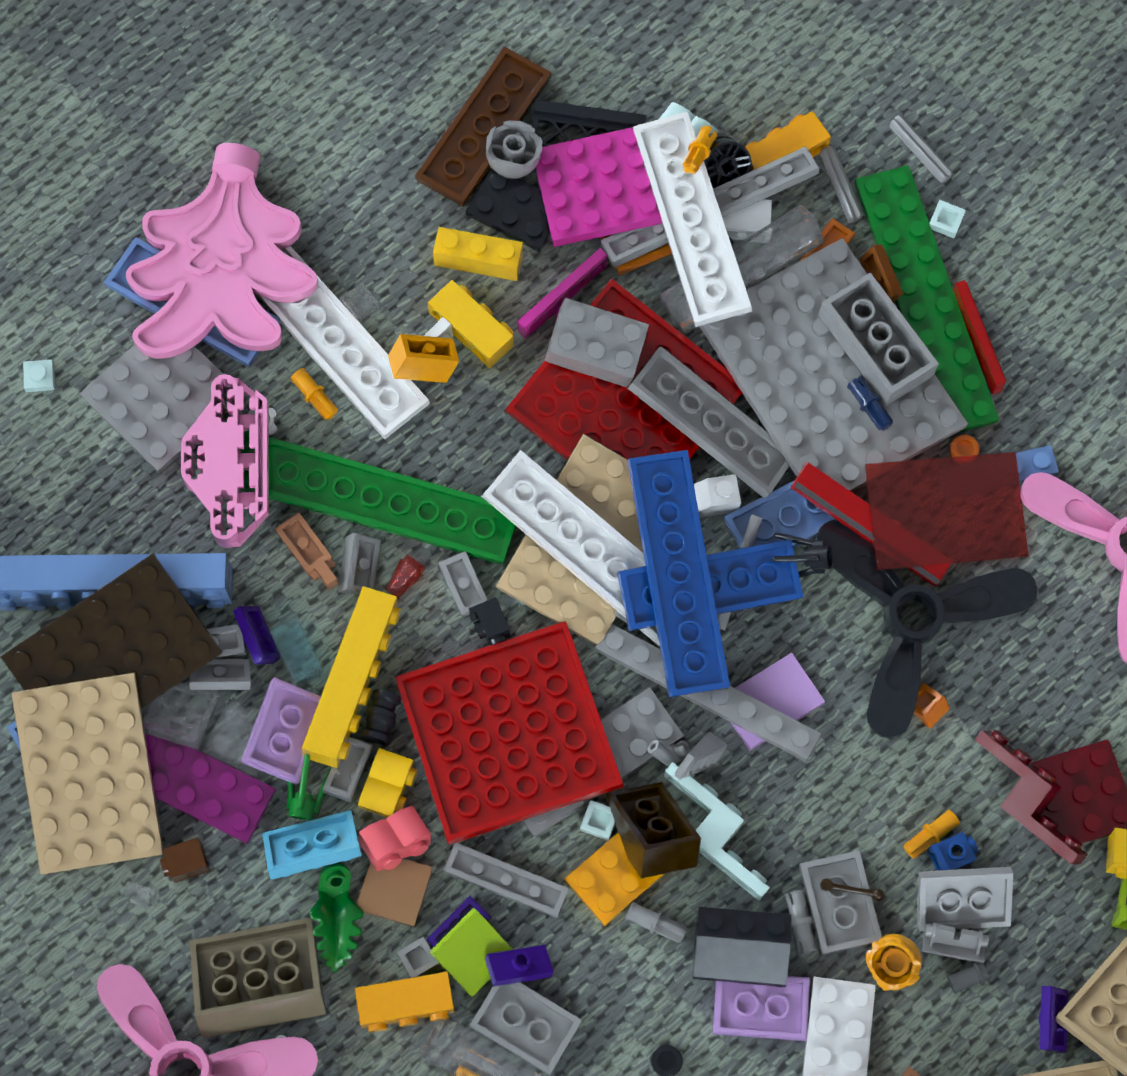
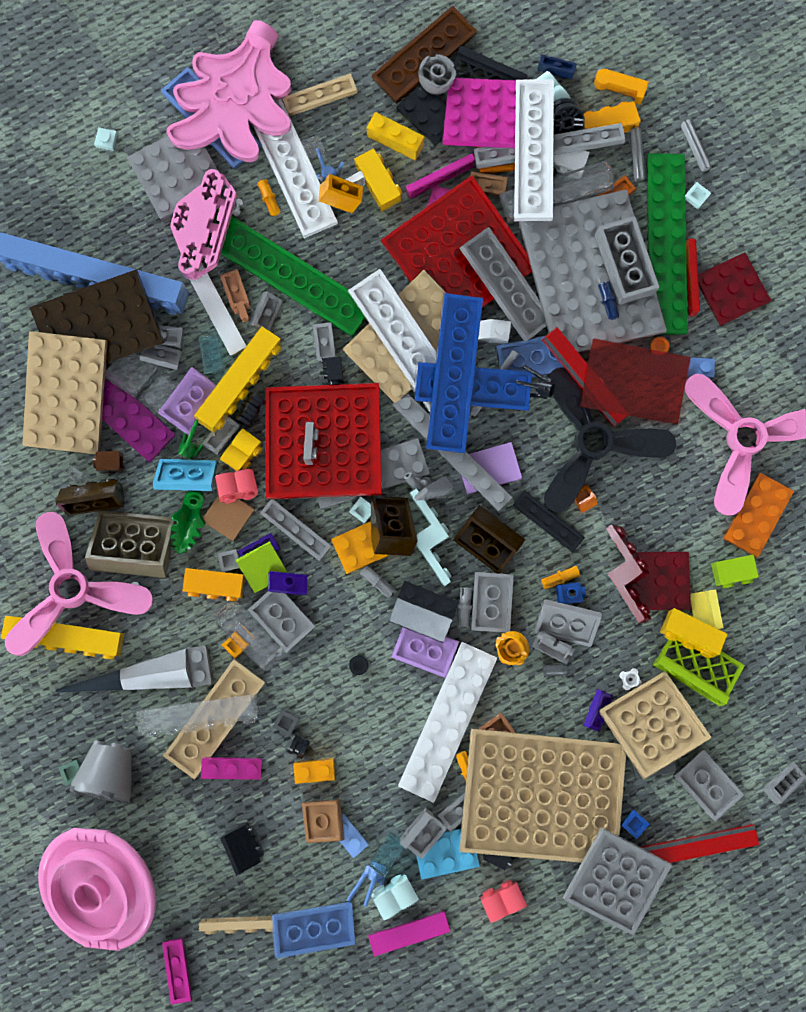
camera: 20 degrees right, 10 degrees up
dark purple plate [233,606,281,664] -> none
clear red cone [385,554,426,600] -> none
light grey brick [544,298,649,387] -> none
light orange axle [683,126,717,174] -> none
dark brown hinge [820,878,884,901] -> none
dark orange plate [859,244,903,303] -> none
none -> dark brown slope [56,479,124,516]
none -> white tile [185,253,246,357]
none -> tan plate [282,73,357,117]
none -> light grey plate [303,422,319,465]
none -> medium blue plant [316,148,344,182]
none -> dark brown slope [453,505,525,574]
none -> medium nougat plate [471,171,508,198]
none -> black tile [512,490,585,553]
none -> dark blue plate [537,54,577,80]
none -> light orange leg [594,69,649,105]
none -> white plate [619,668,642,690]
none -> dark red plate [698,252,771,326]

